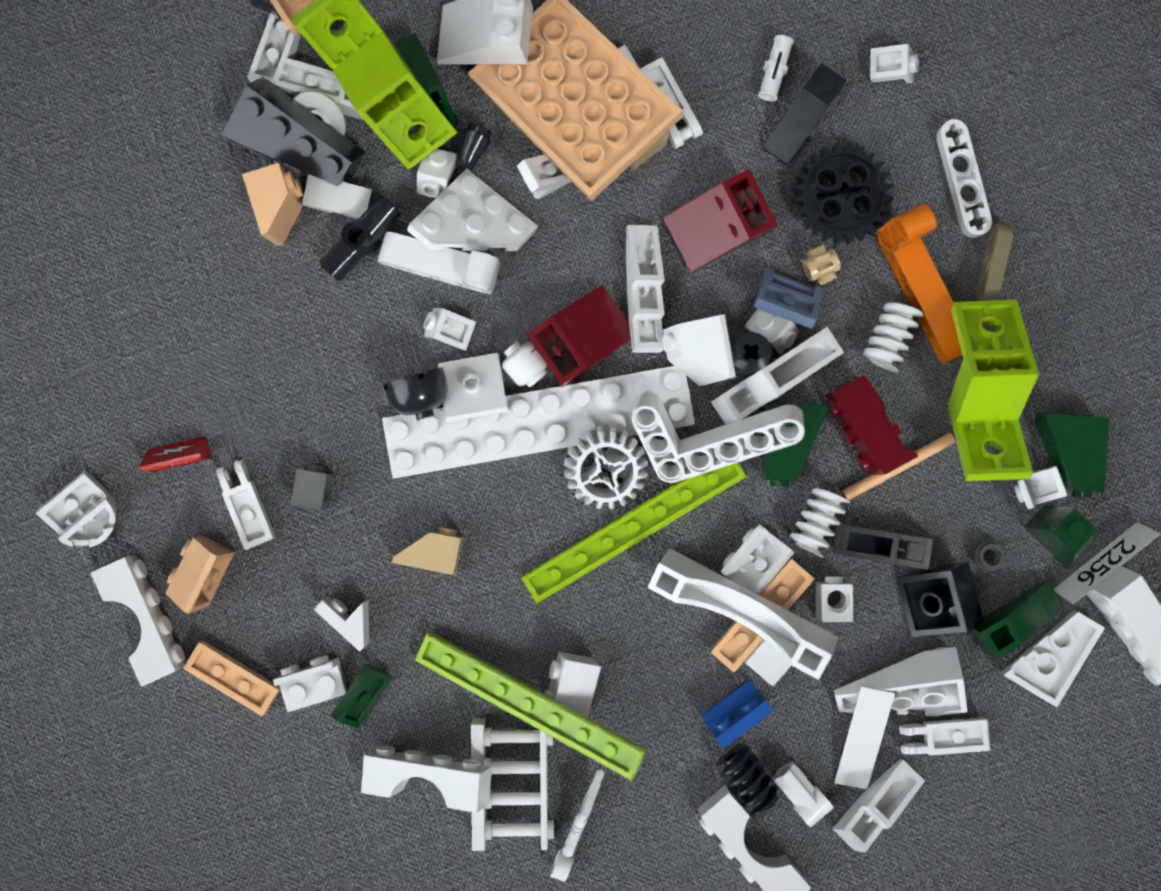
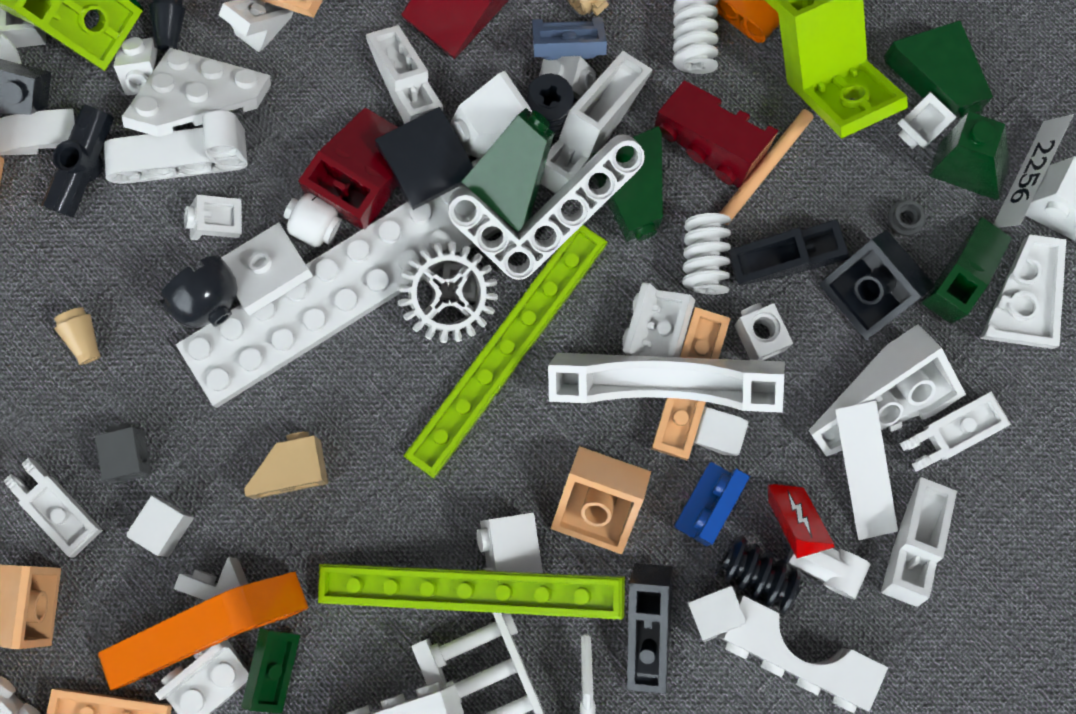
camera: 25 degrees left, 10 degrees down
none -> tan cone [54,307,101,365]
none -> orange beam [97,572,309,691]
none -> white panel [127,495,194,557]
none -> black slope [375,107,474,210]
none -> slope [462,108,554,232]
none -> light nougat slope [550,446,651,554]
none -> black slope [627,563,673,694]
none -> white panel [688,586,746,642]
none -> red slope [767,484,834,558]

